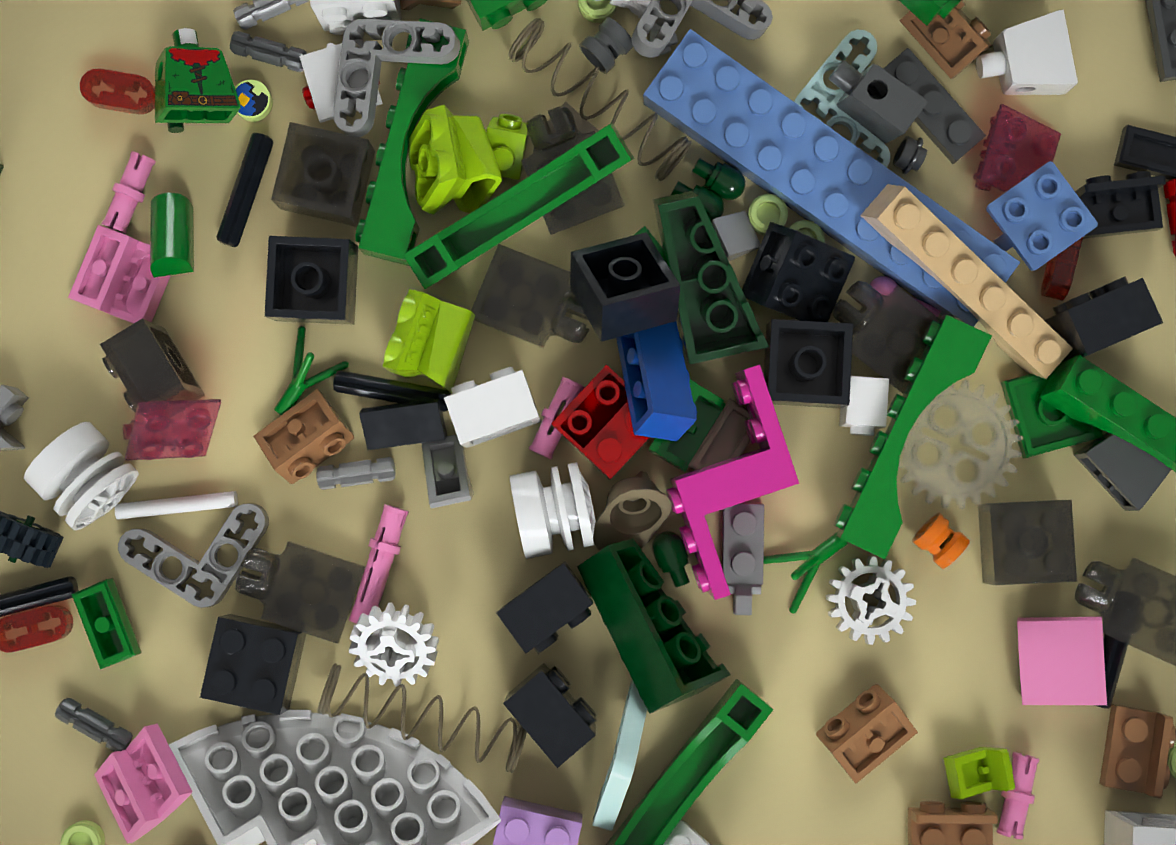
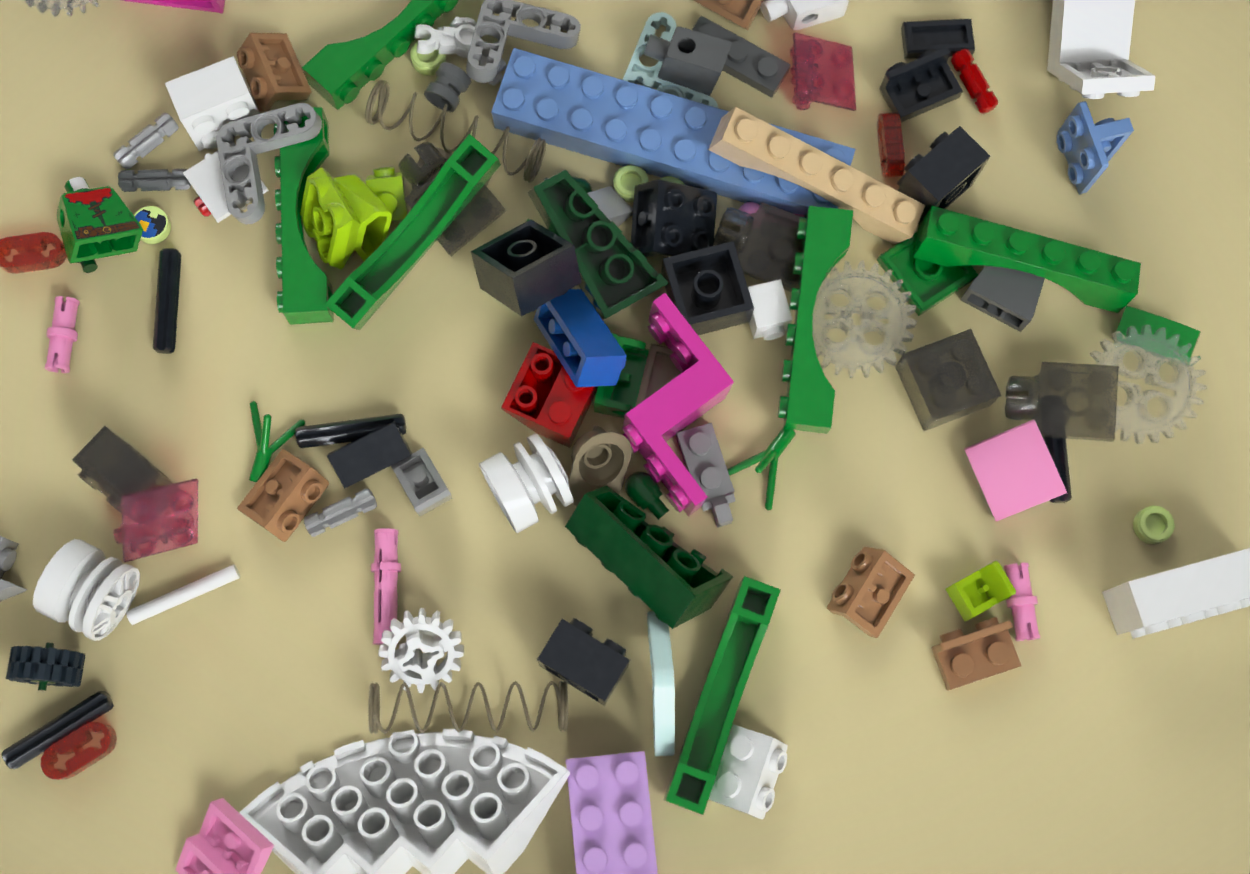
camera: 25 degrees left, 10 degrees down
dark grey axle [55,698,133,752] -> none
bright pink slope [68,225,171,329] -> none
green brick [72,578,142,670] -> none
light grey beam [118,504,269,608] -> none
green brick [150,192,194,278] -> none
black brick [200,614,307,715] -> none
clear smoke plate [235,541,366,644] -> none
black brick [264,236,358,325] -> none
clear smoke brick [271,122,375,227] -> none
lime piece [382,289,475,393] -> none
white brick [444,367,541,448] -> none
clear smoke plate [471,244,589,348] -> none
black brick [496,561,593,654] -> none
bright pink pin [529,377,585,459] -> none
dark green cylinder [692,158,746,200] -> none
white gear [826,556,916,645] -> none
dark grey plate [893,136,927,174] -> none
orange wheel [912,513,970,569] -> none
medium blue bracket [986,161,1098,271] -> none
medium nougat bracket [1099,704,1176,799] -> none

